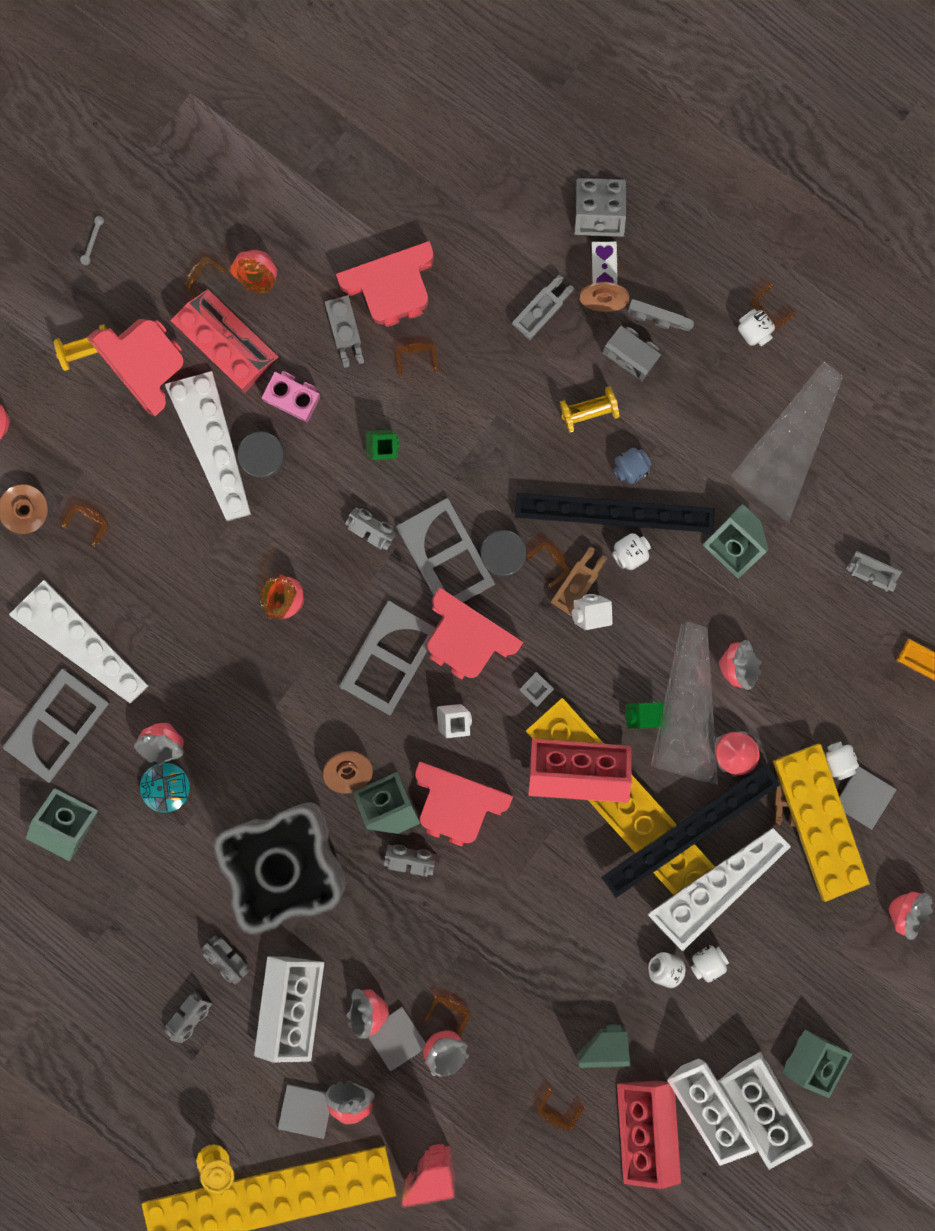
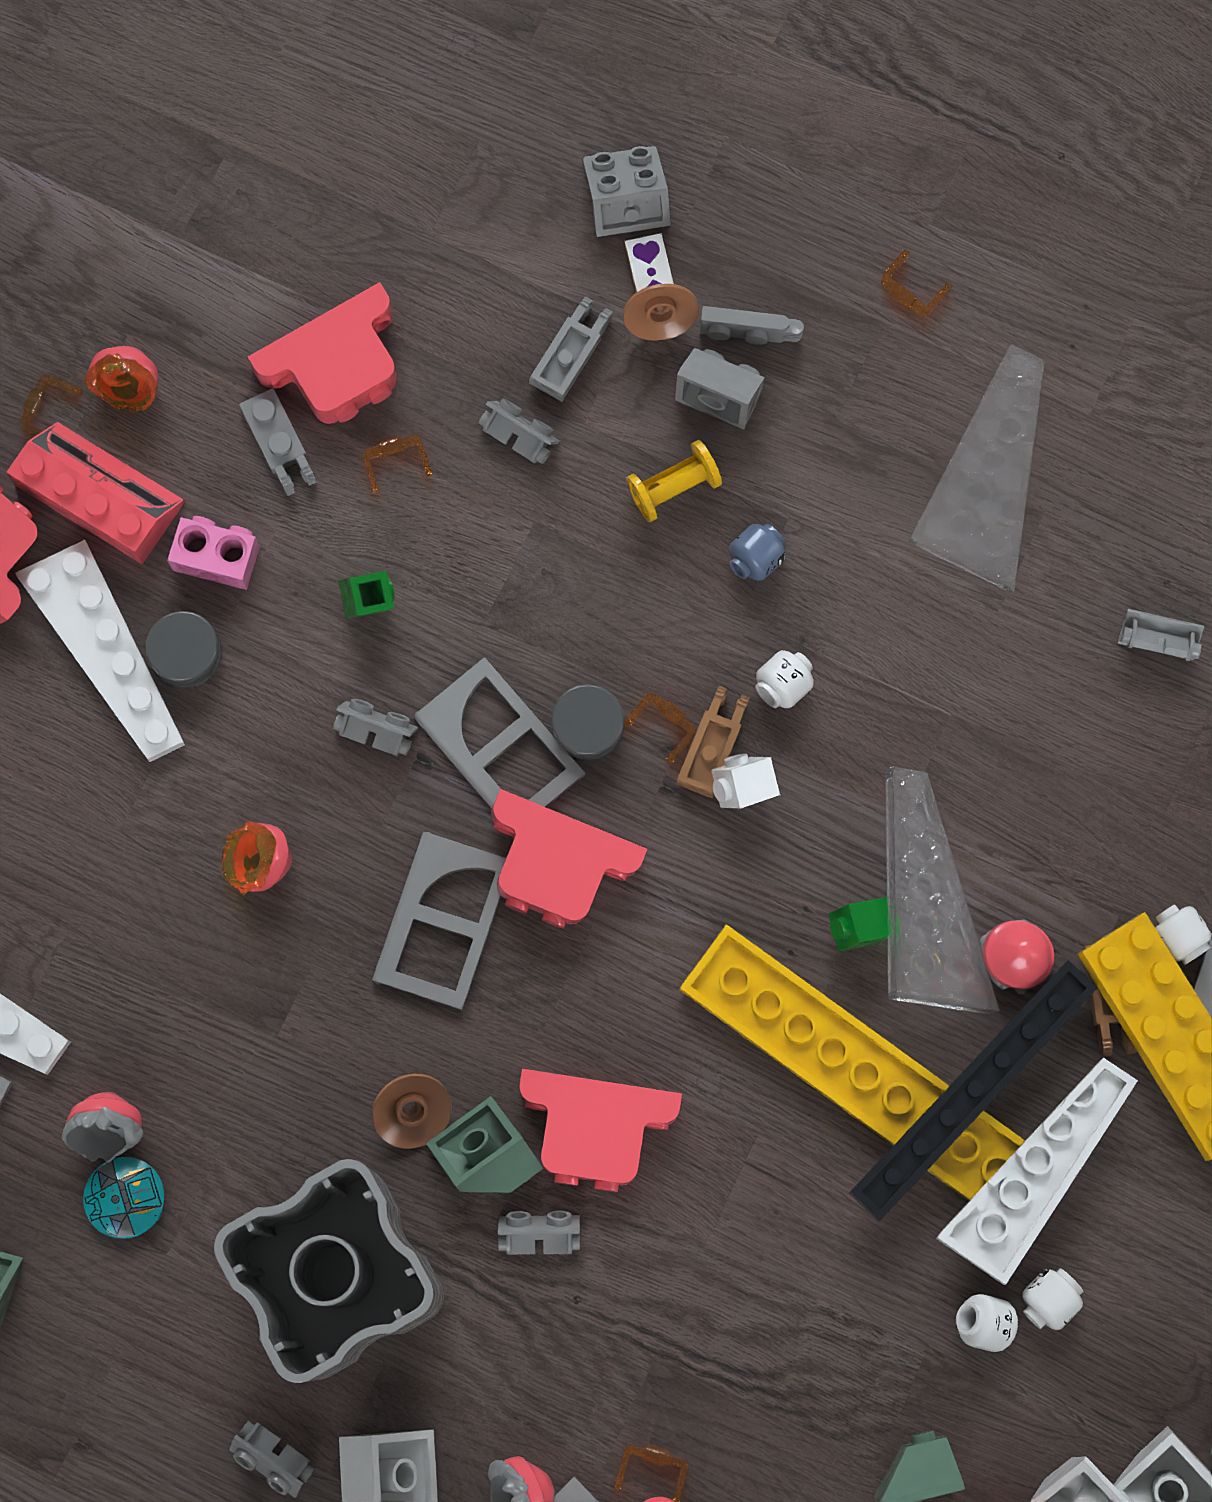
camera: 15 degrees left, 10 degrees down
white brick [437,704,472,738] -> none
black plate [515,493,715,533] -> none
light grey plate [519,672,554,707] -> none
coral slope [529,739,632,803] -> none
sand green slope [703,504,769,579] -> none
light grey hair [718,640,762,690] -> none
white head [738,308,775,347] -> none
none -> light grey hinge [479,398,560,464]

